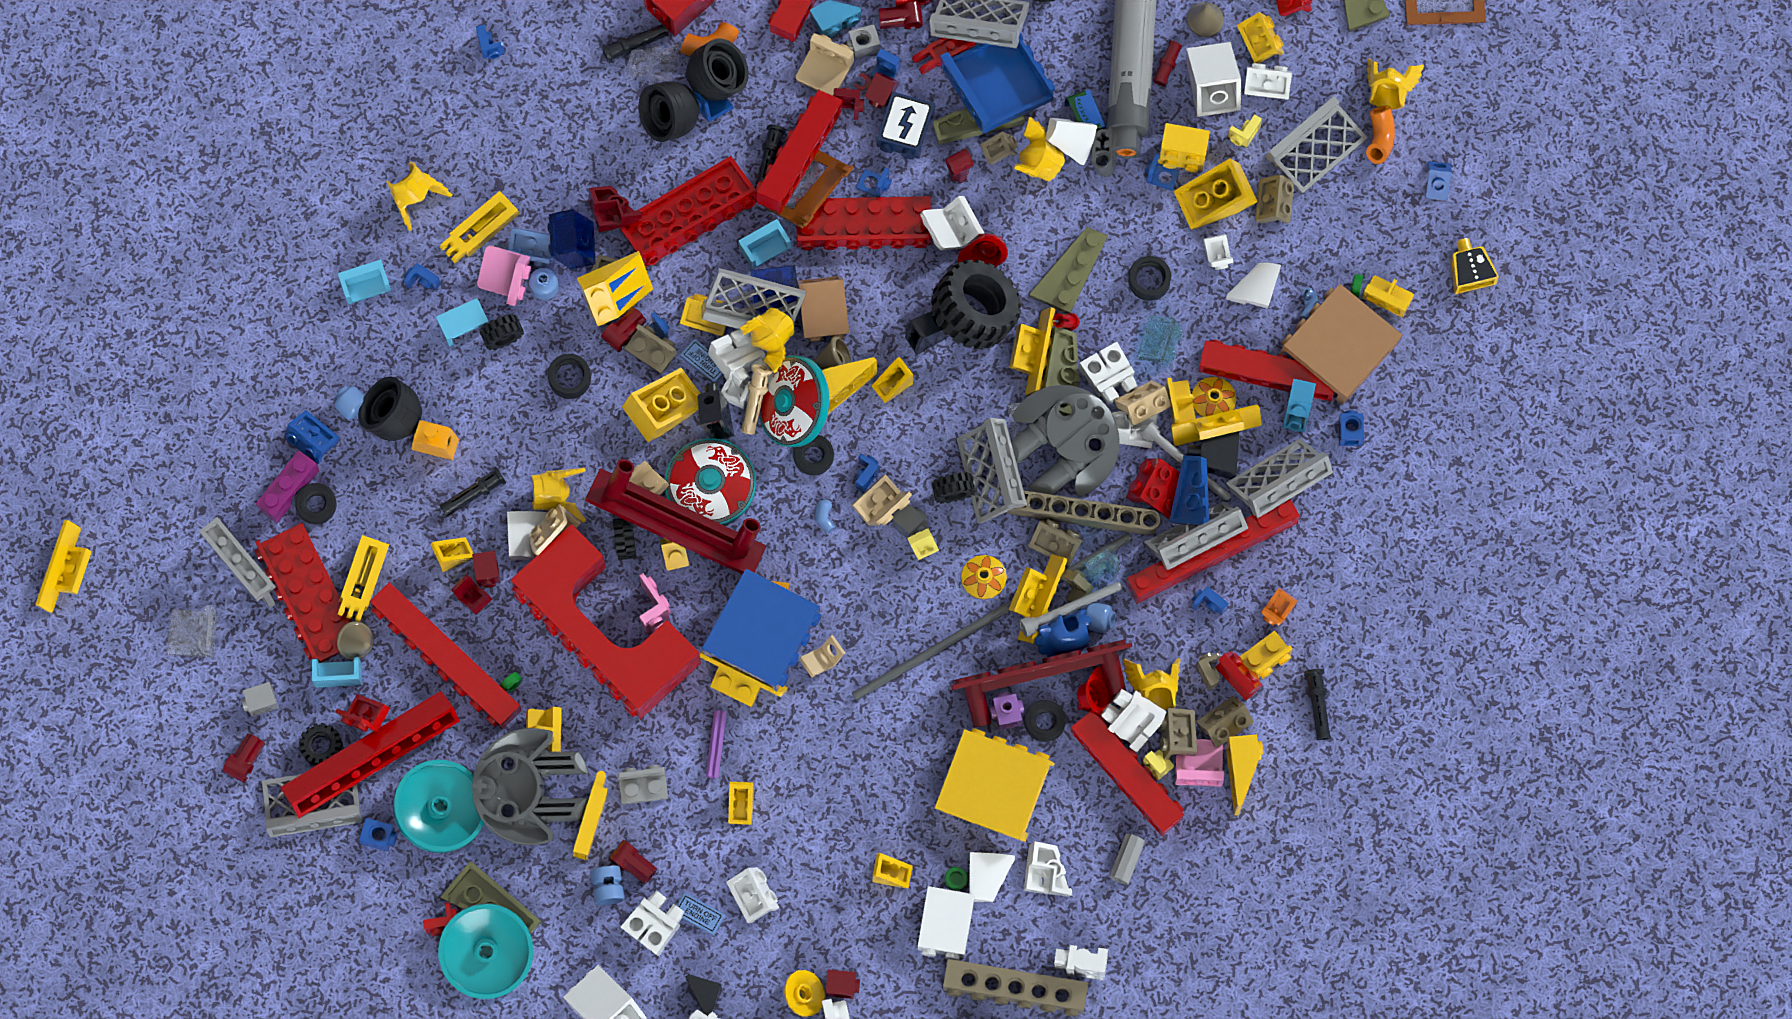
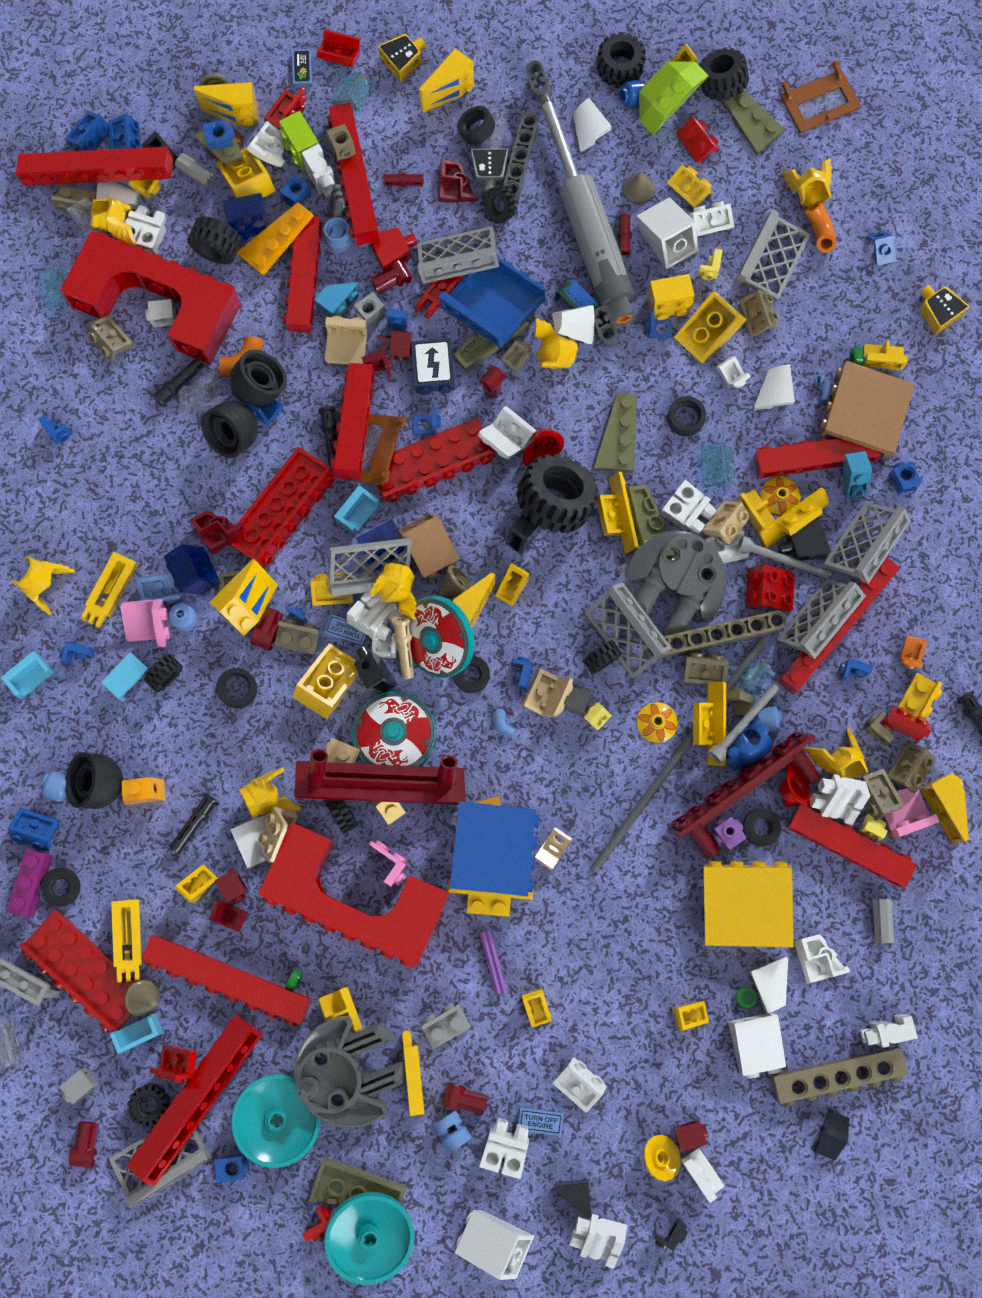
camera: 20 degrees left, 5 degrees up
red pin [1053,313,1080,331] -> none
blue wing [1169,455,1209,526] -> none

